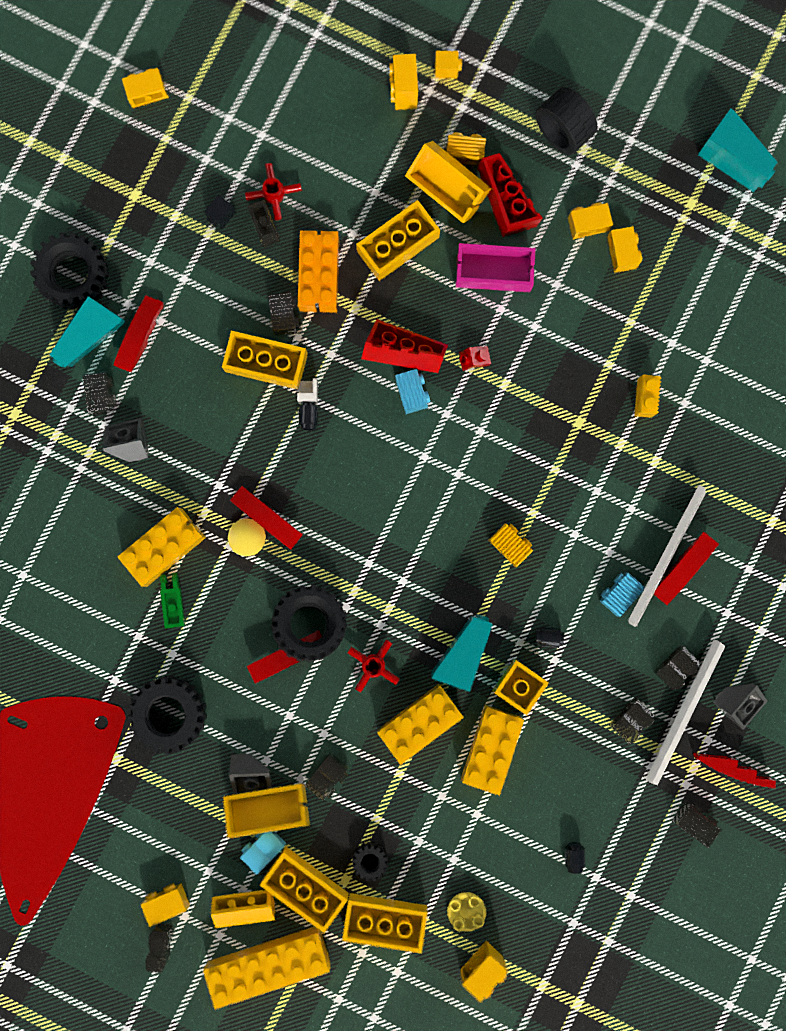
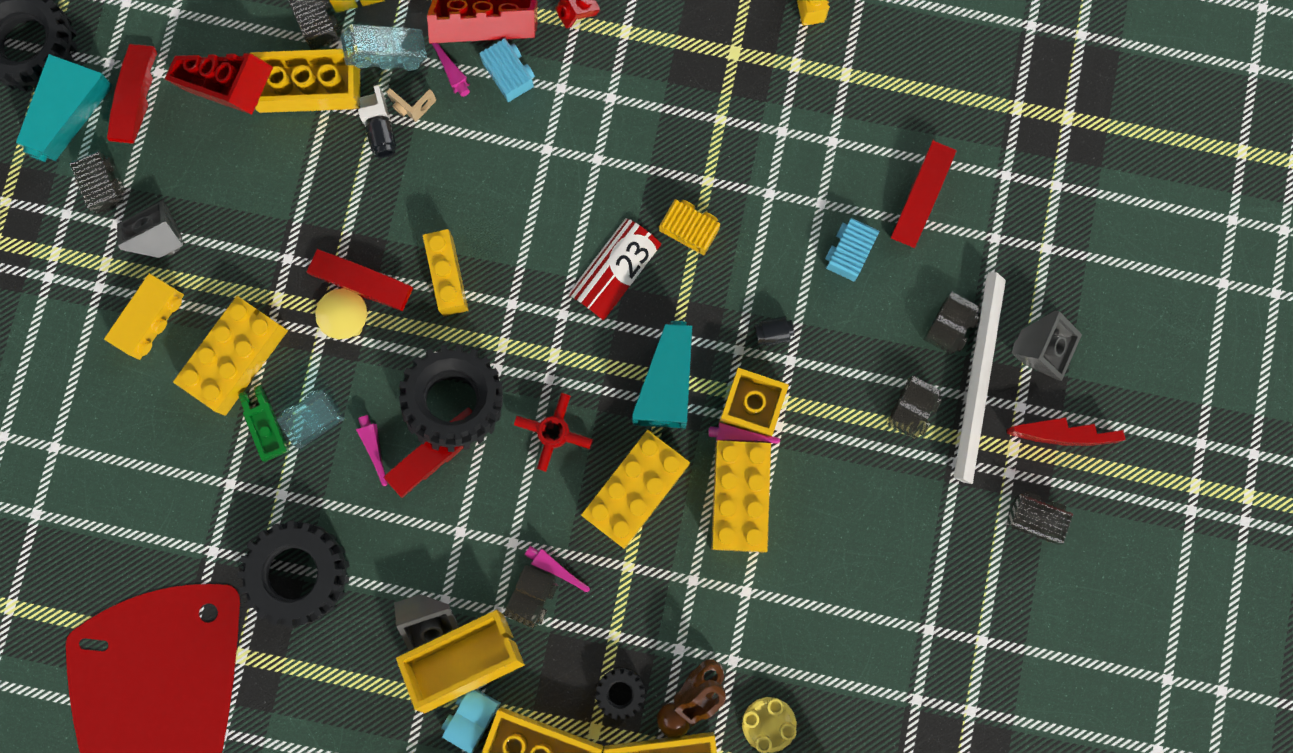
camera: 15 degrees left, 5 degrees down
black brick [565,842,585,874] -> none
white tile [628,485,706,627] -> none
none -> yellow brick [104,273,184,360]
none -> red wedge [165,53,273,115]
none -> clear light blue brick [277,390,345,449]
none -> clear light blue brick [340,24,427,71]
none -> dark pink piece [356,415,387,486]
none -> tan bracket [386,88,436,122]
none -> yellow brick [423,229,469,317]
none -> dark pink piece [431,43,470,97]
none -> dark pink piece [524,546,590,592]
none -> sticker [568,218,661,320]
none -> reddish brown piece [657,659,726,738]
none -> dark pink piece [709,422,780,444]

